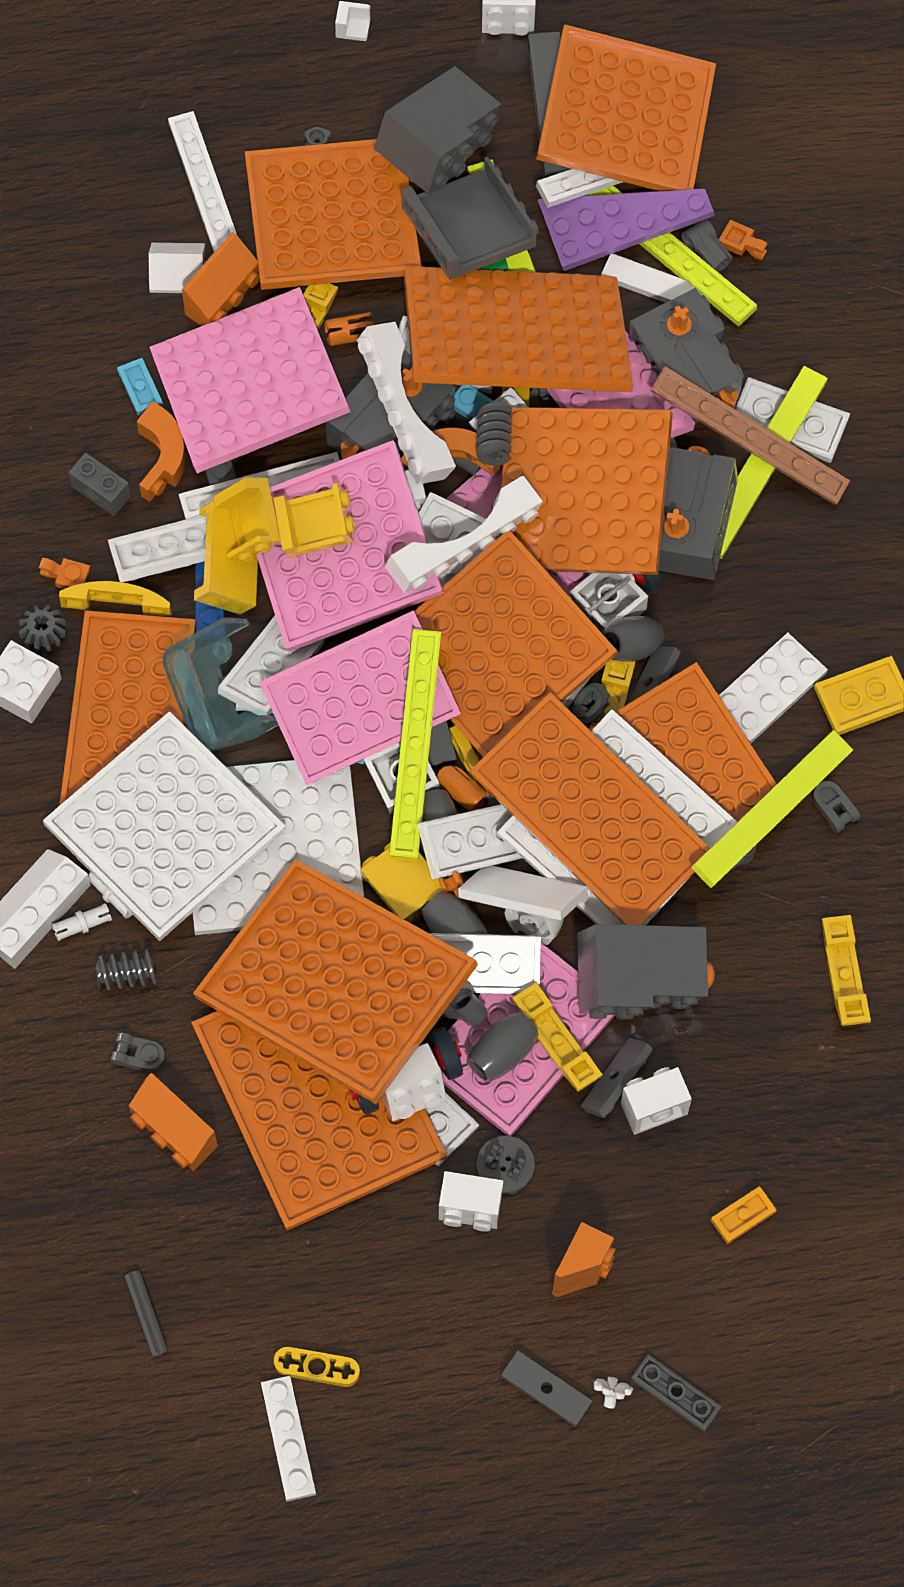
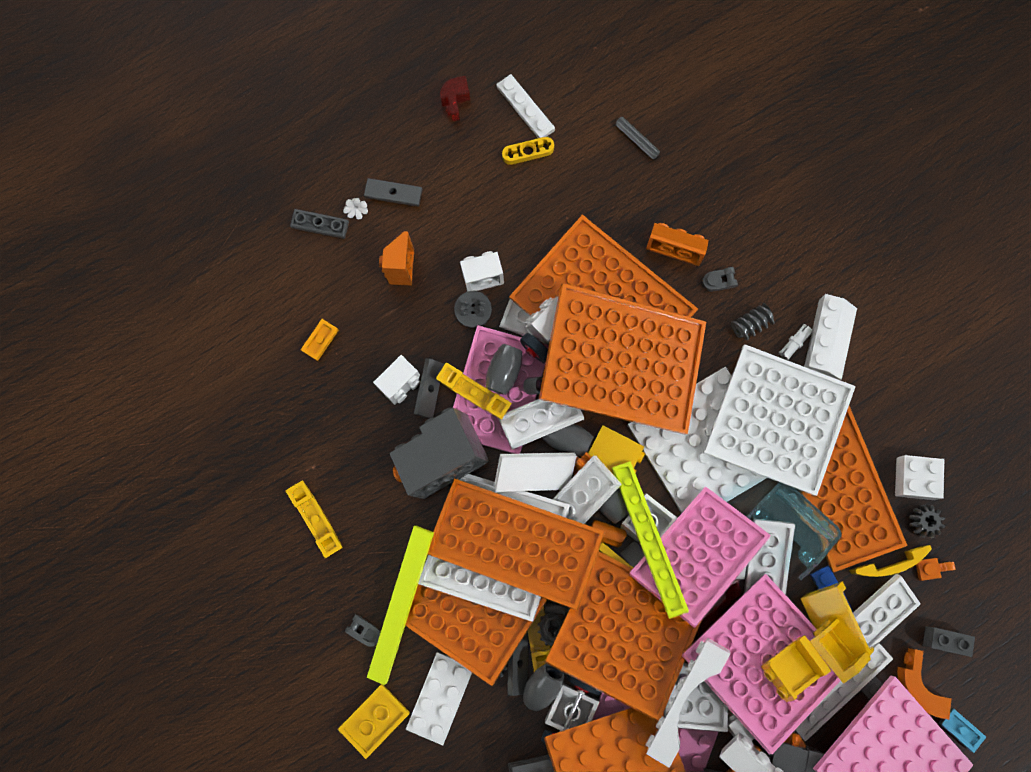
camera: 160 degrees right, 10 degrees up
none -> clear red brick [440,76,470,121]

